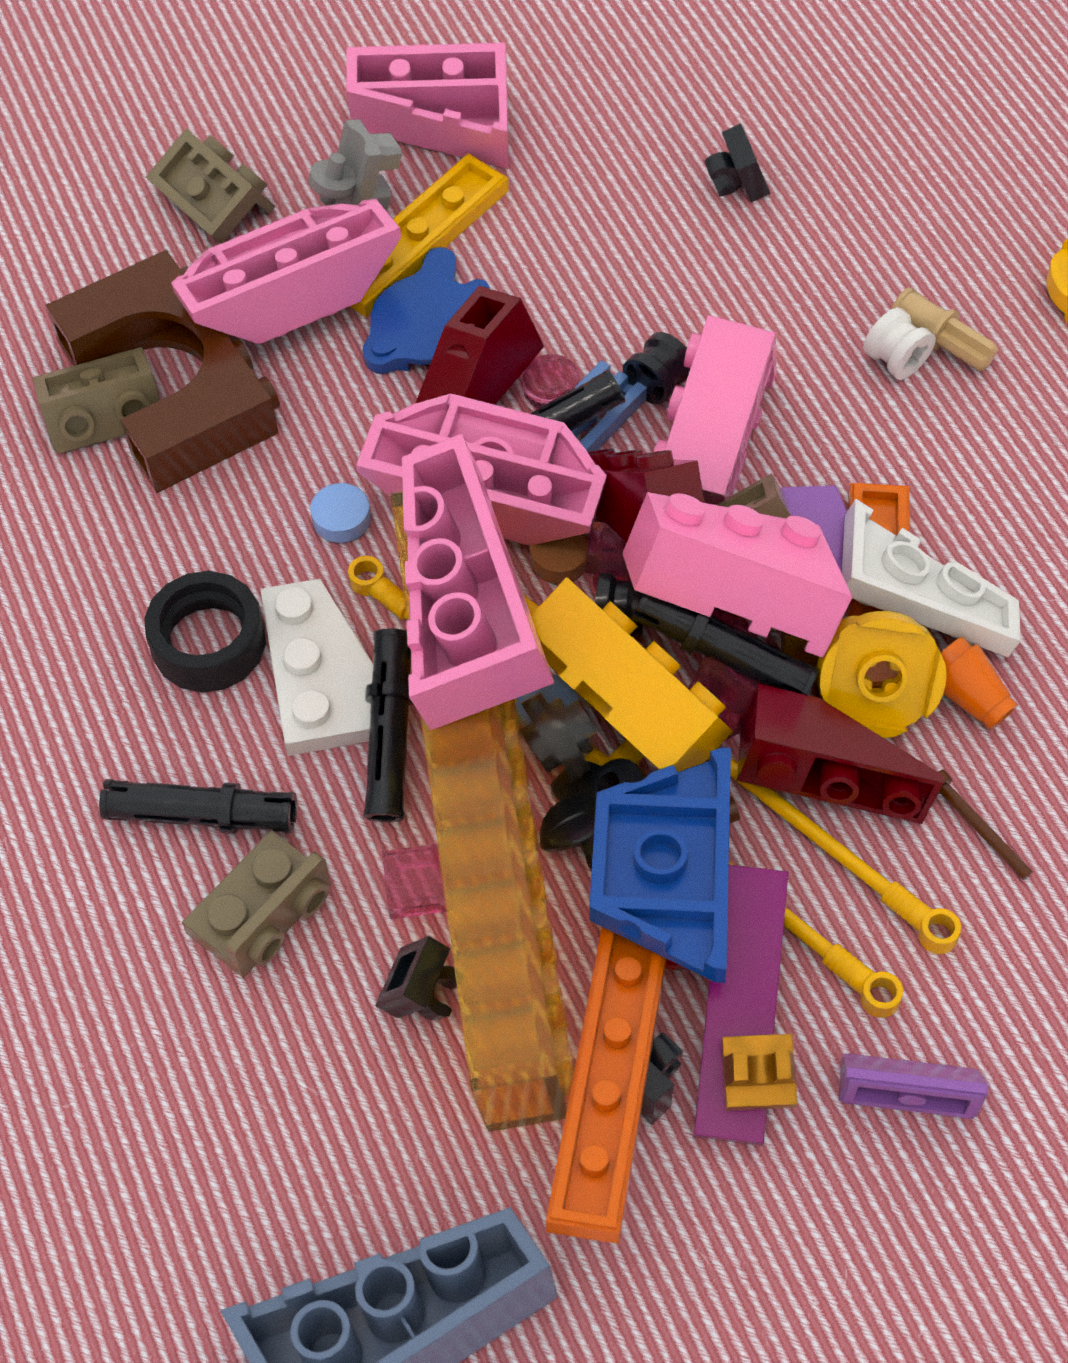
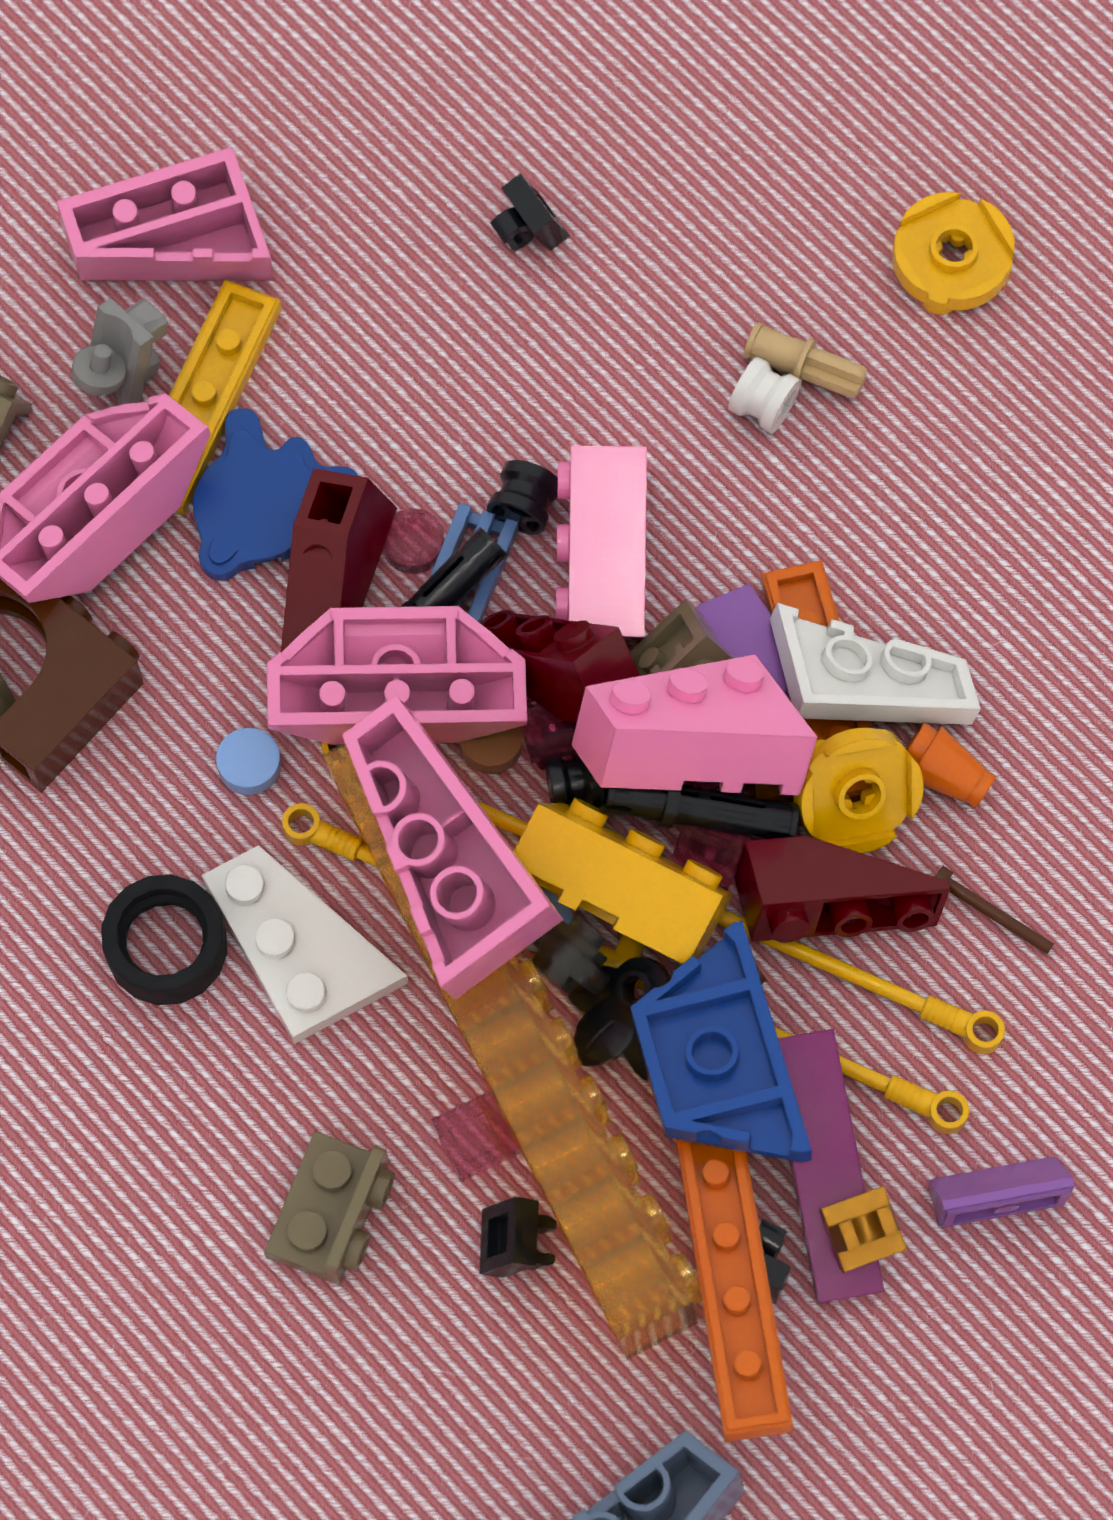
camera: 20 degrees left, 10 degrees up
black pin [99,779,297,834] -> none
black pin [363,628,413,822] -> none

